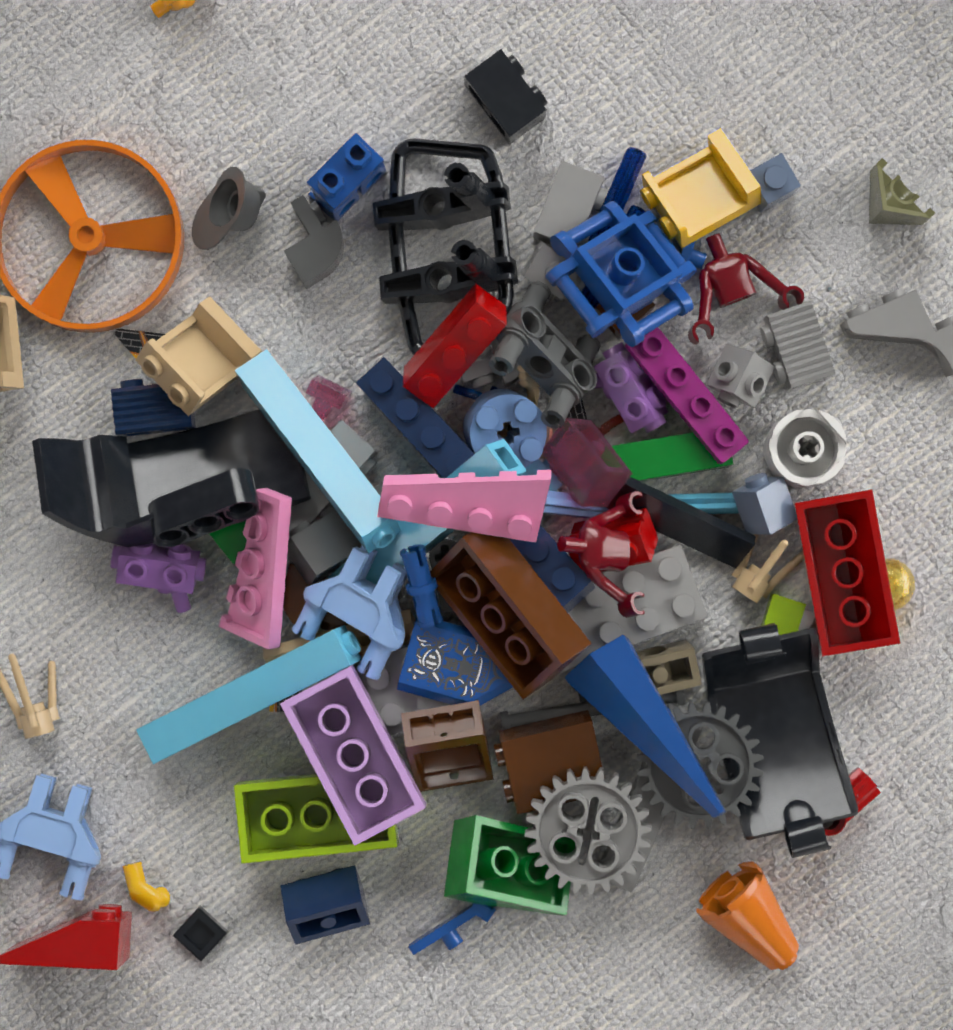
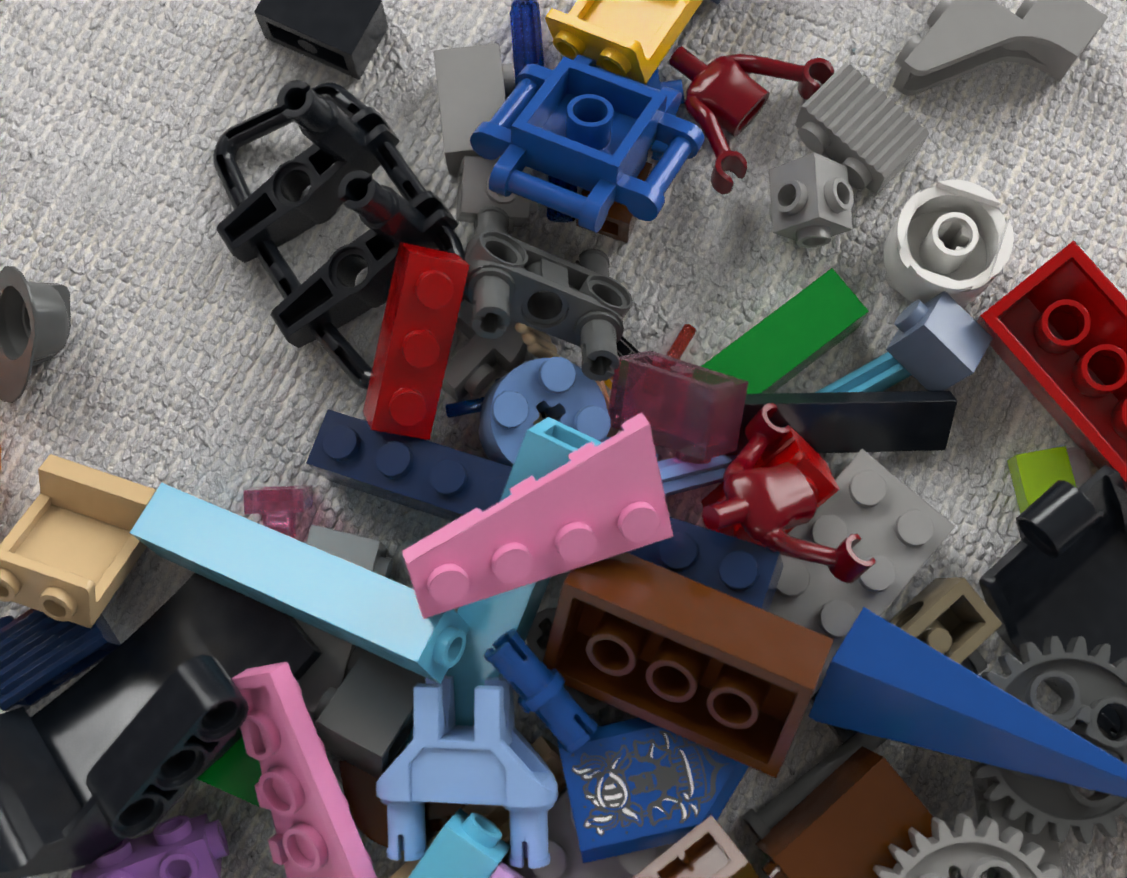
camera: 25 degrees left, 10 degrees down
dark grey brick [284,195,344,289] -> none
blue hips [307,133,387,222] -> none
medium lavender brick [594,342,668,433] -> none
magenta bracket [625,327,749,464] -> none
tan plant [732,534,804,604] -> none

